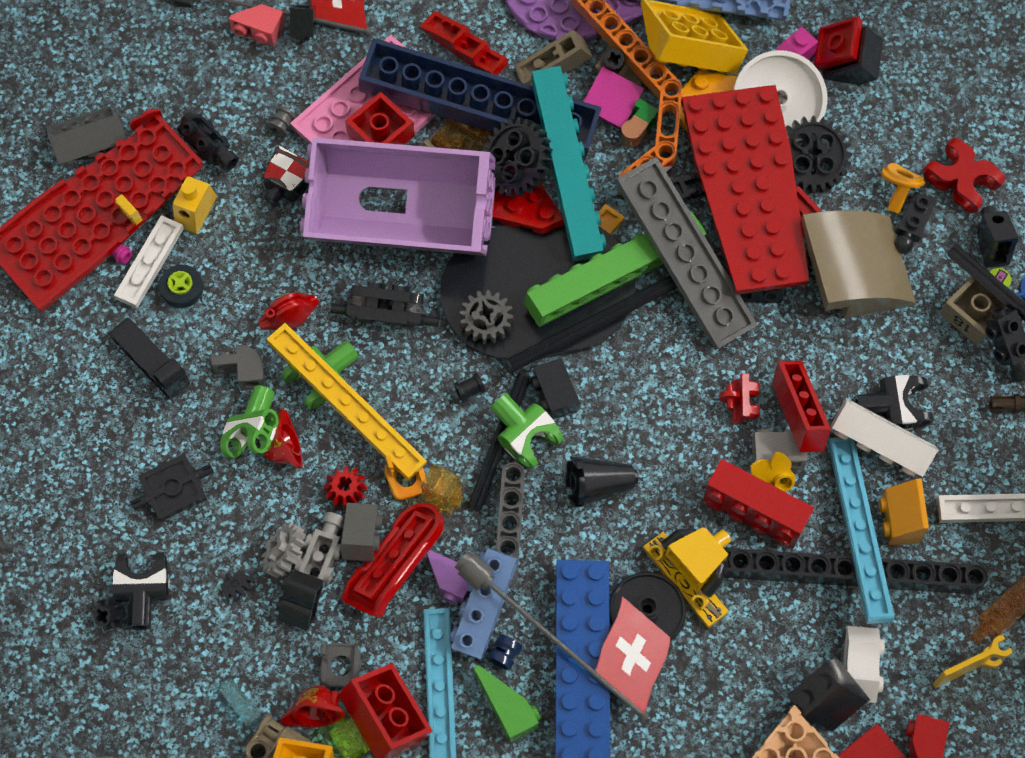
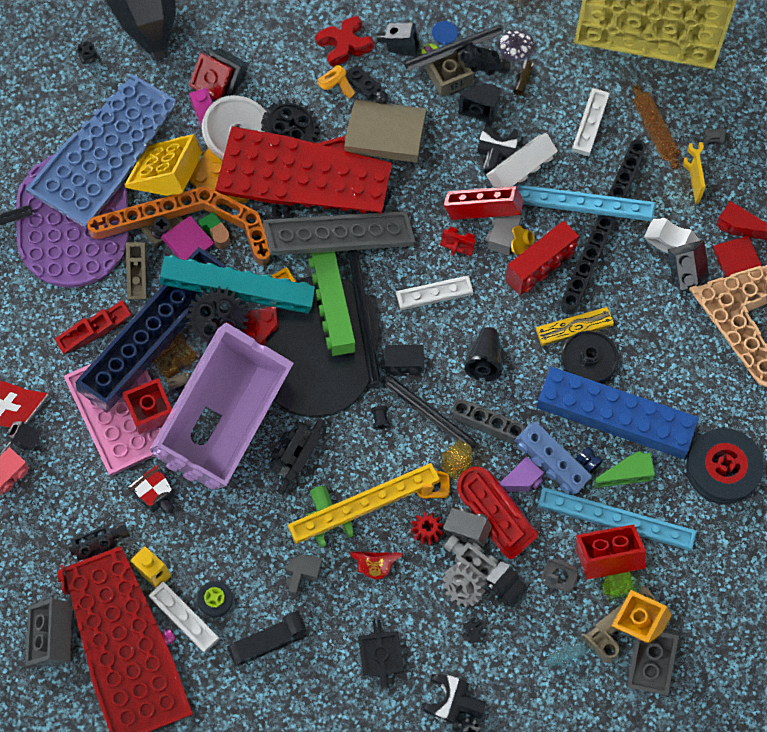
camera: 70 degrees left, 0 degrees up
yellow tile [115,194,143,225] -> none
bright green connector [220,385,279,459] -> none
red hat [258,292,320,330] -> none
dark grey bush [265,106,296,138] -> none
red hat [280,685,345,728] -> none
flag [454,551,670,721] -> none
dark grey gear [459,290,513,344] -> none
bright green connector [489,393,564,470] -> none
yellow torso [649,528,731,610] -> none
light orange slope [879,478,929,545] -> none
none -> white tile [396,275,473,311]
none -> black slope [458,83,501,124]

